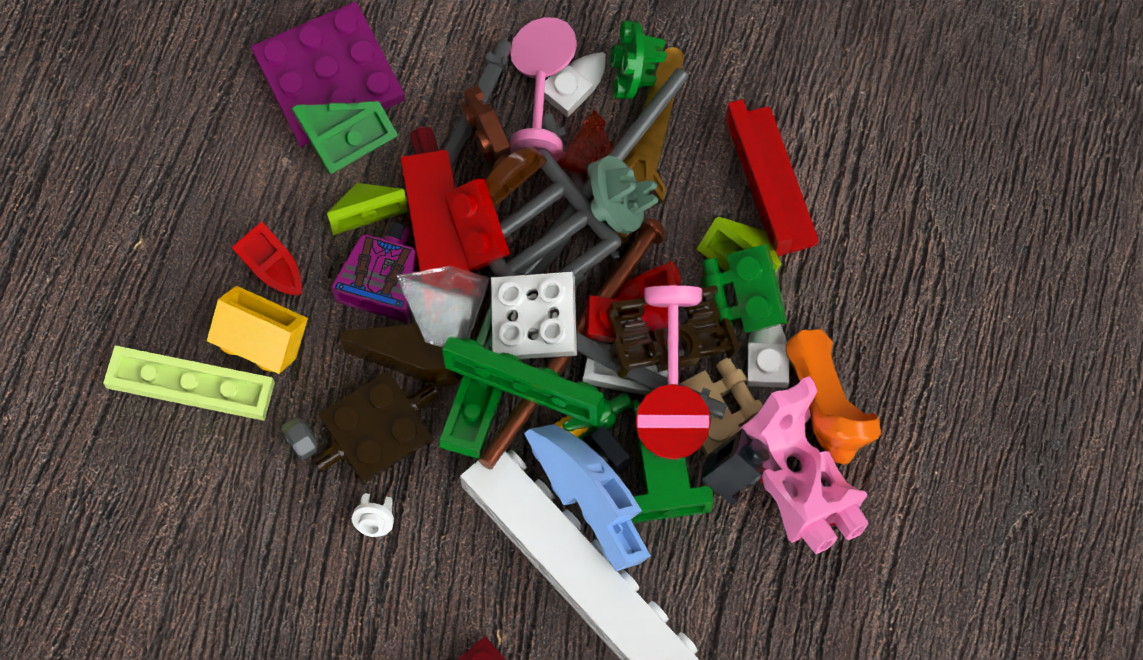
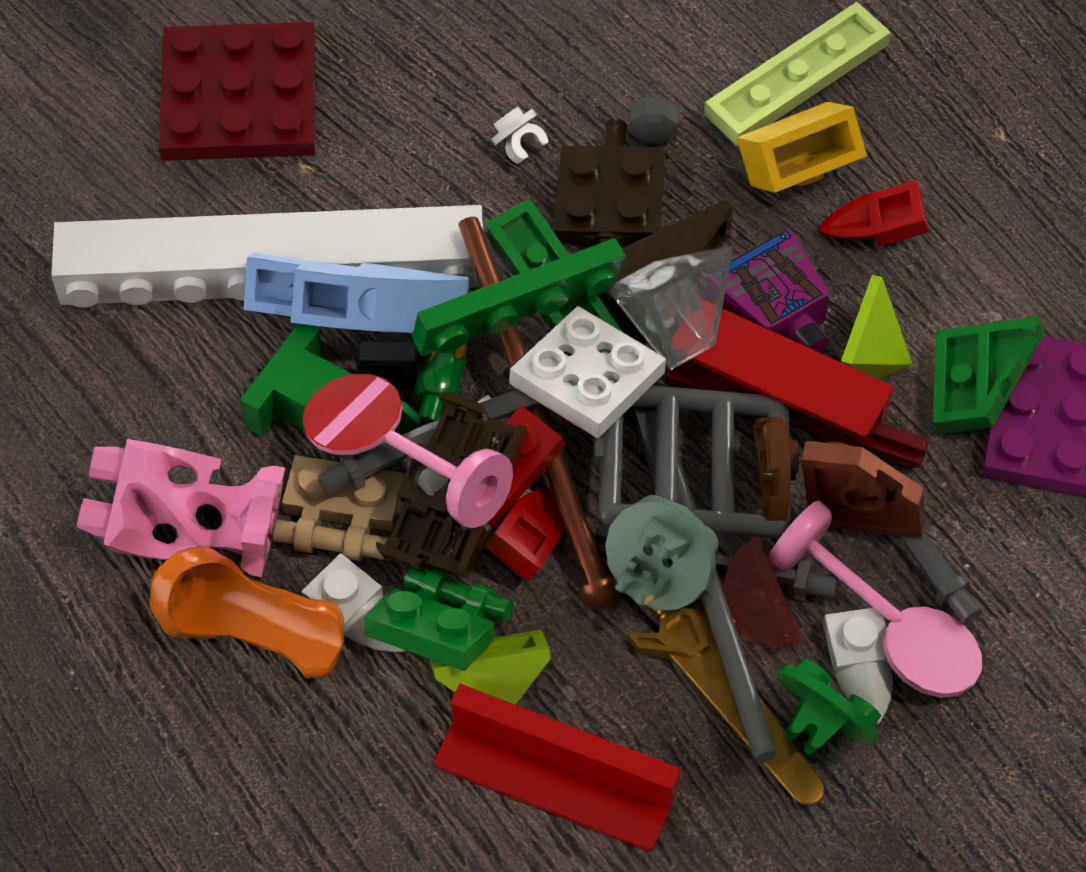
camera: 130 degrees right, 10 degrees down
red plate [445,179,510,269] -> none
black brick [702,429,770,505] -> none

